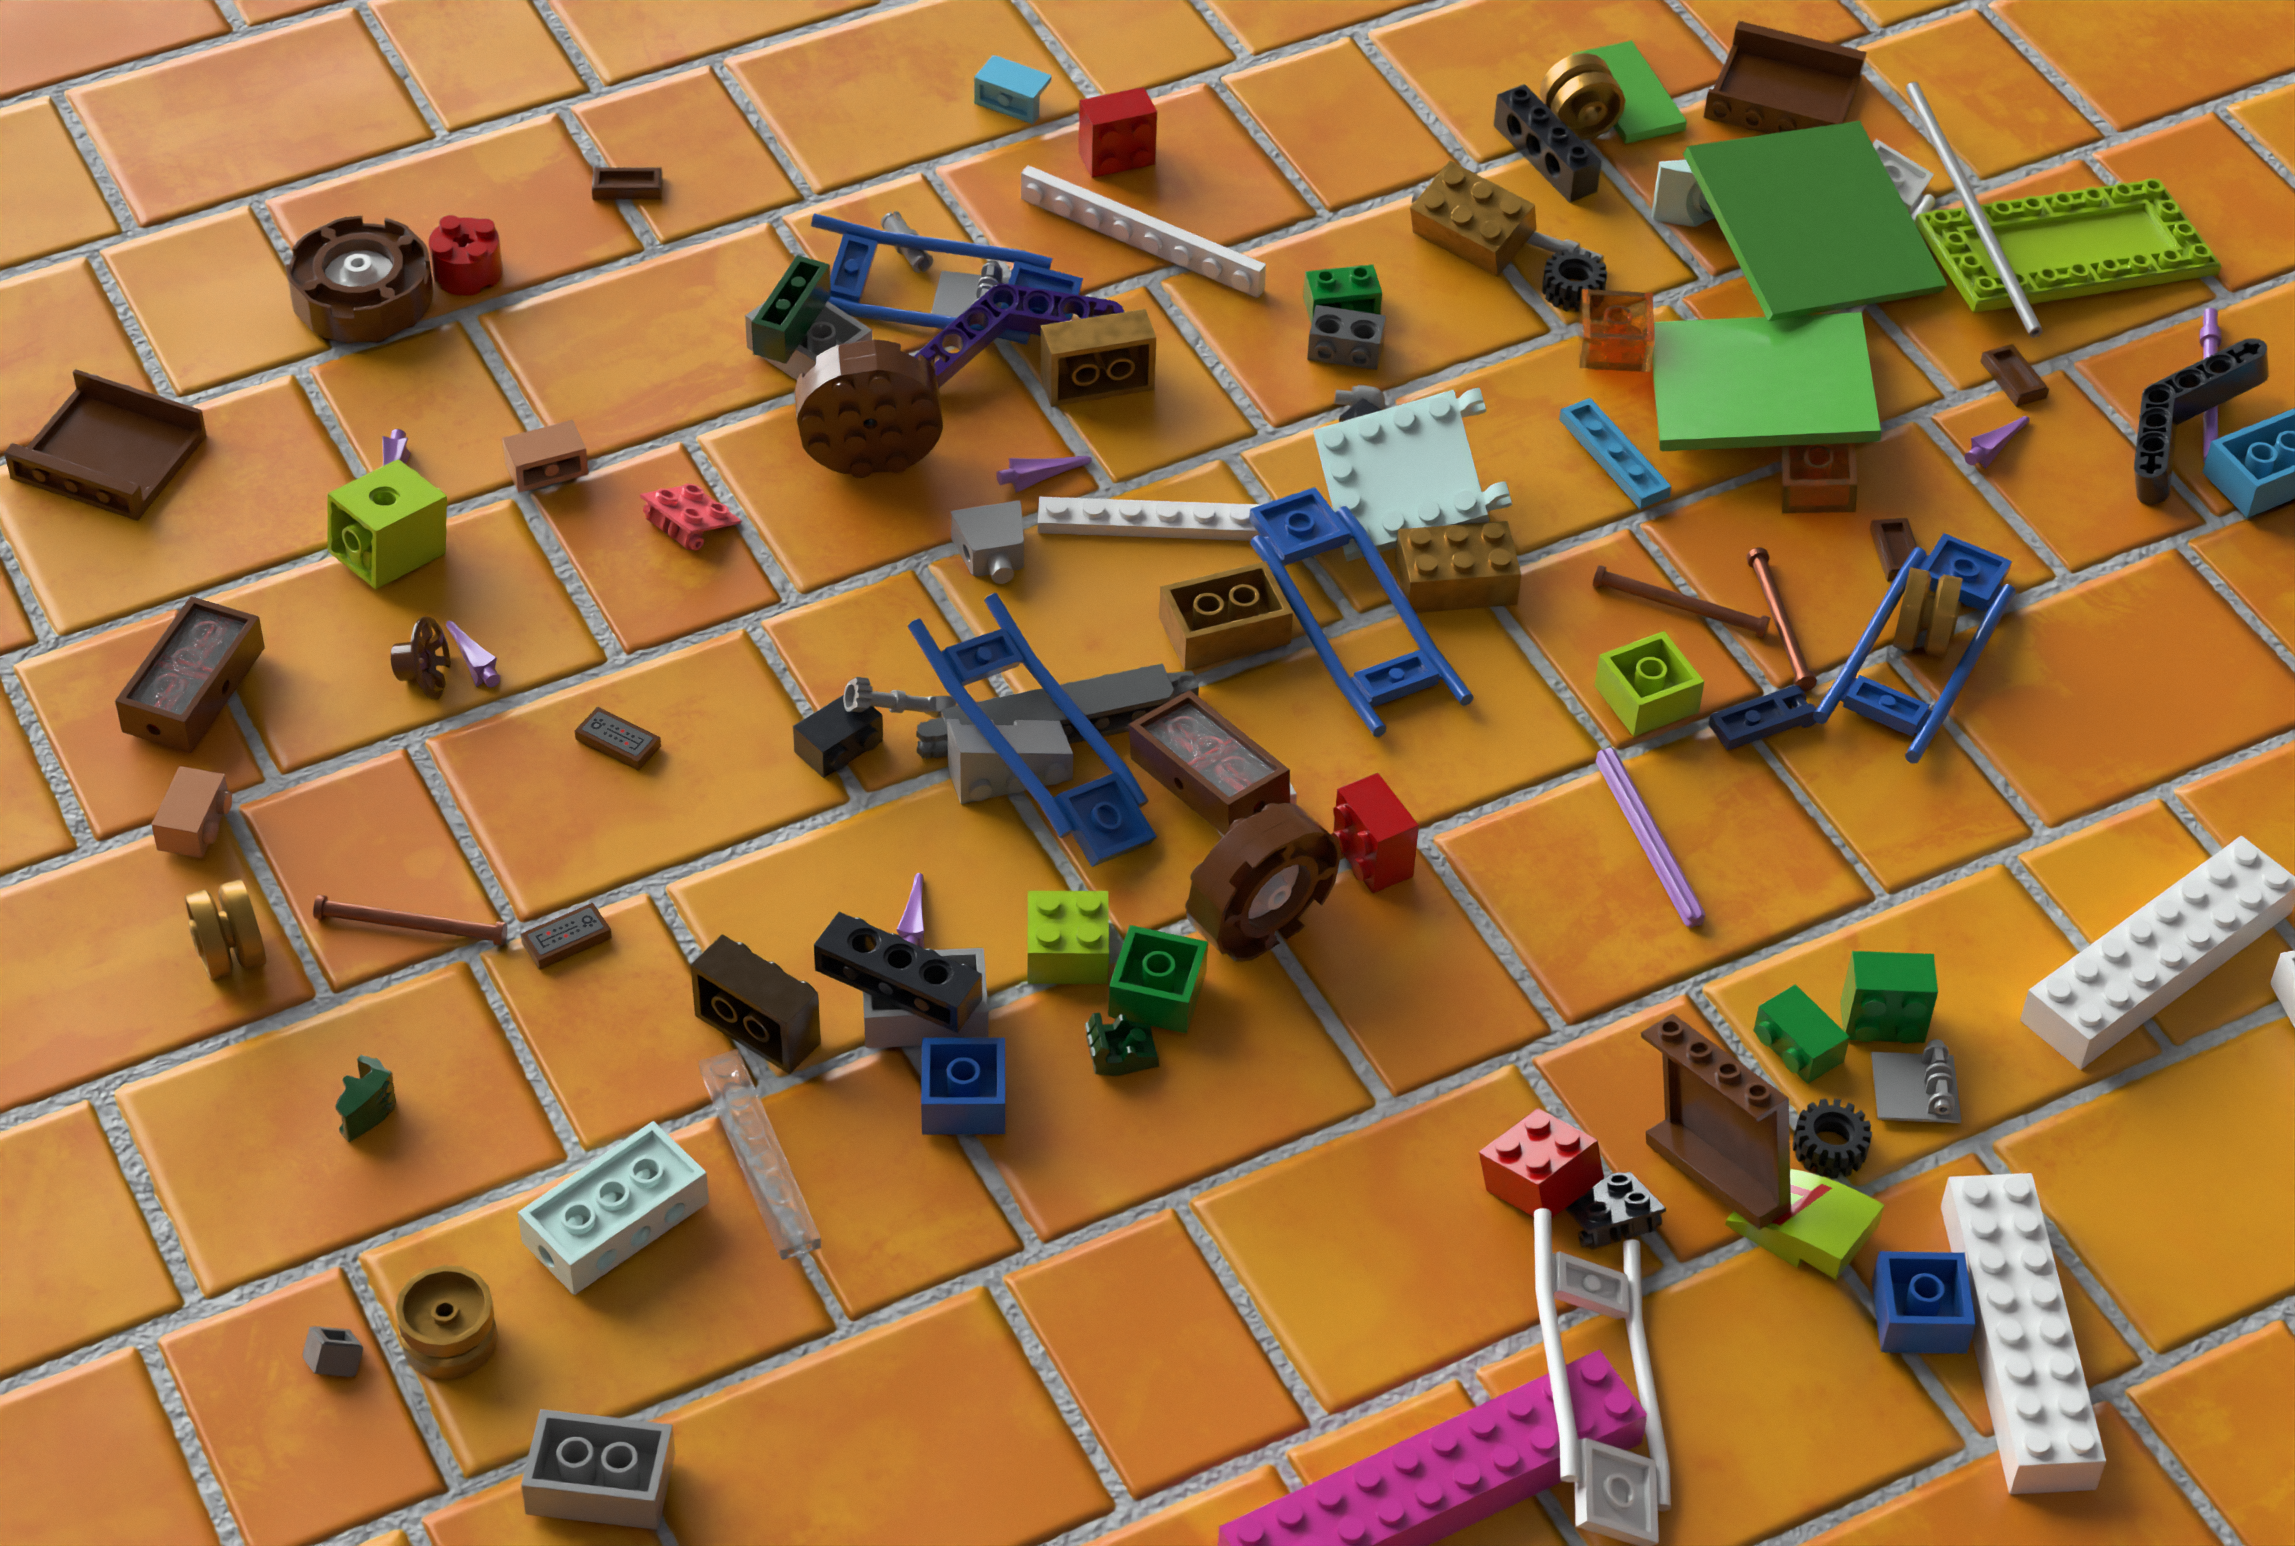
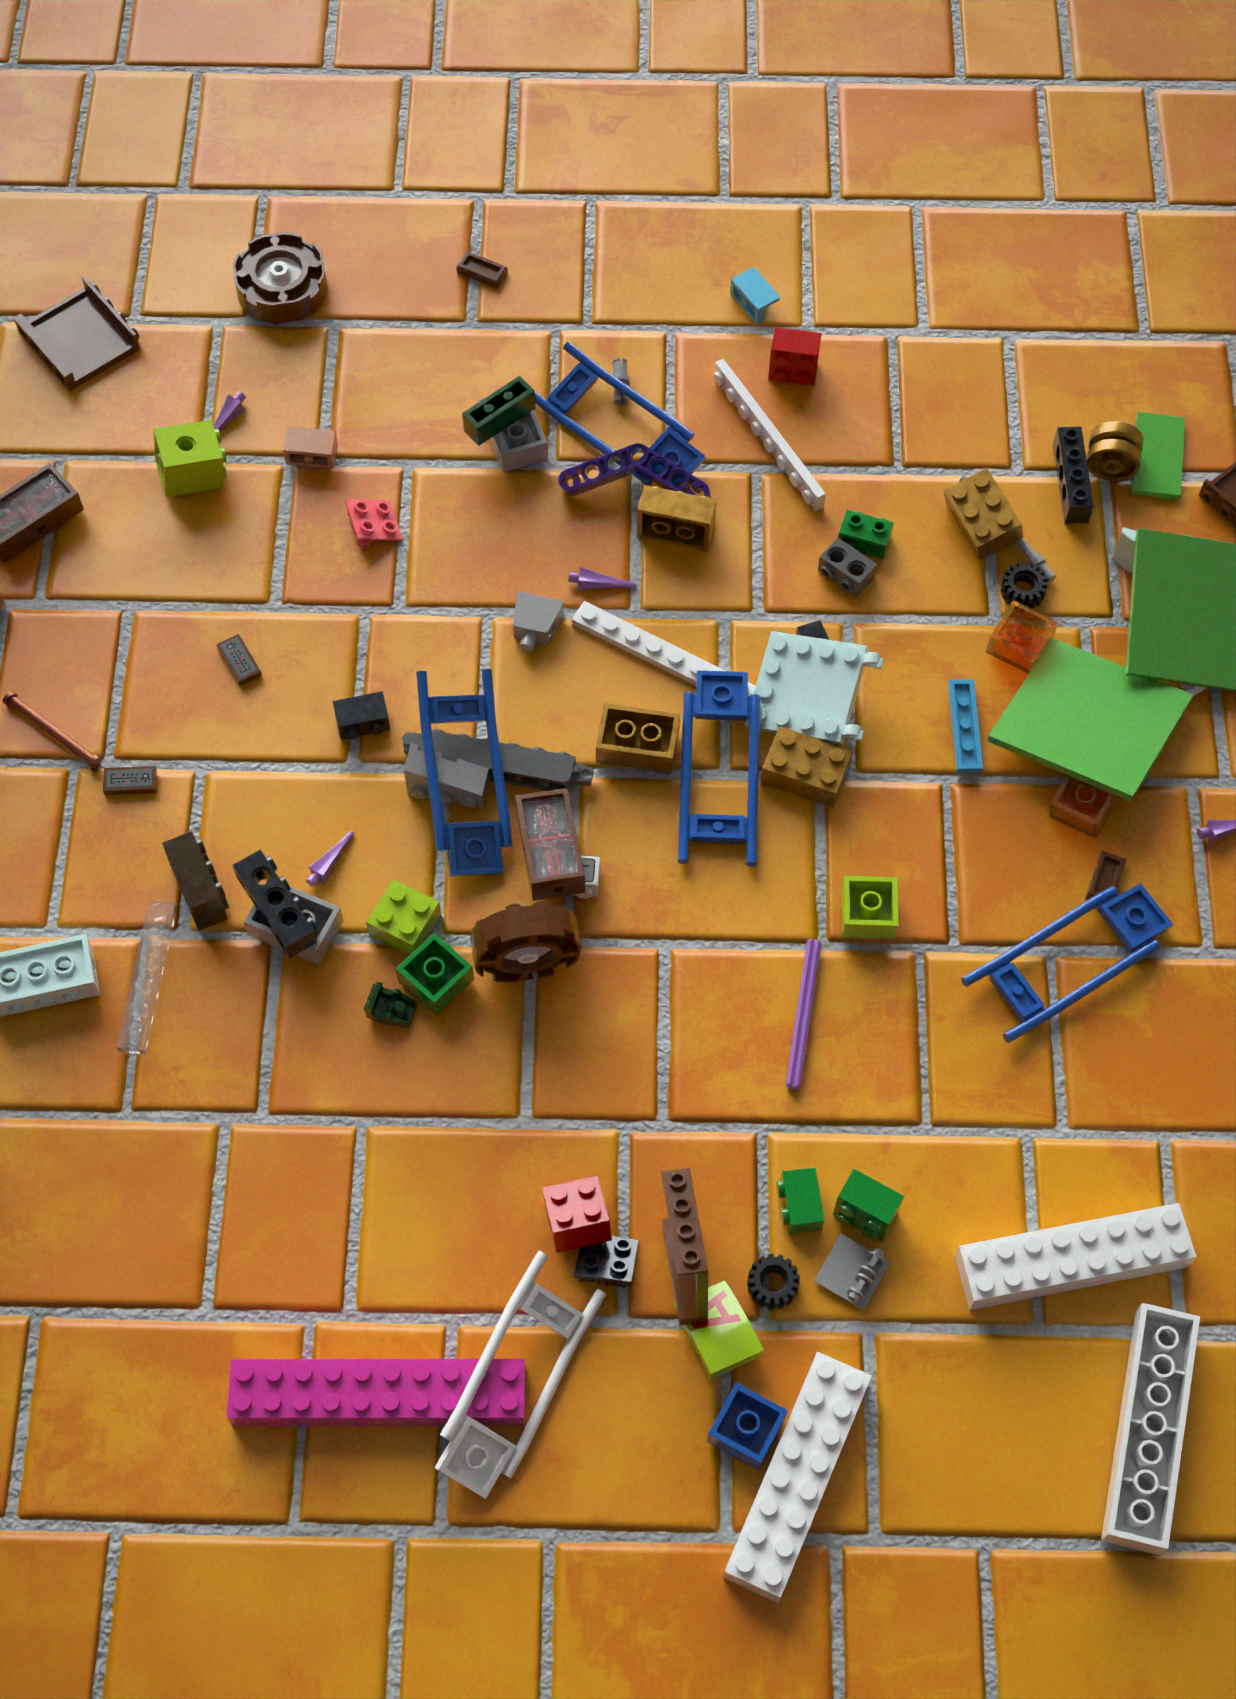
camera: 30 degrees right, 15 degrees up
reddish brown wheel [390,616,451,699] -> none
red brick [428,215,503,296] -> none
medium lavender piece [446,620,500,687] -> none
reddish brown piece [795,339,943,478] -> none
light grey piece [843,677,956,718] -> none
blue brick [921,1037,1005,1135] -> none
light grey hinge [931,260,1009,317] -> none
red brick [1331,772,1419,893] -> none
light grey cylinder [1334,385,1385,409] -> none
copper bar [1593,565,1770,639] -> none
dark blue plate [1708,685,1817,751] -> none
copper bar [1746,547,1817,691] -> none
pearl gold wheel [1892,567,1963,658] -> none

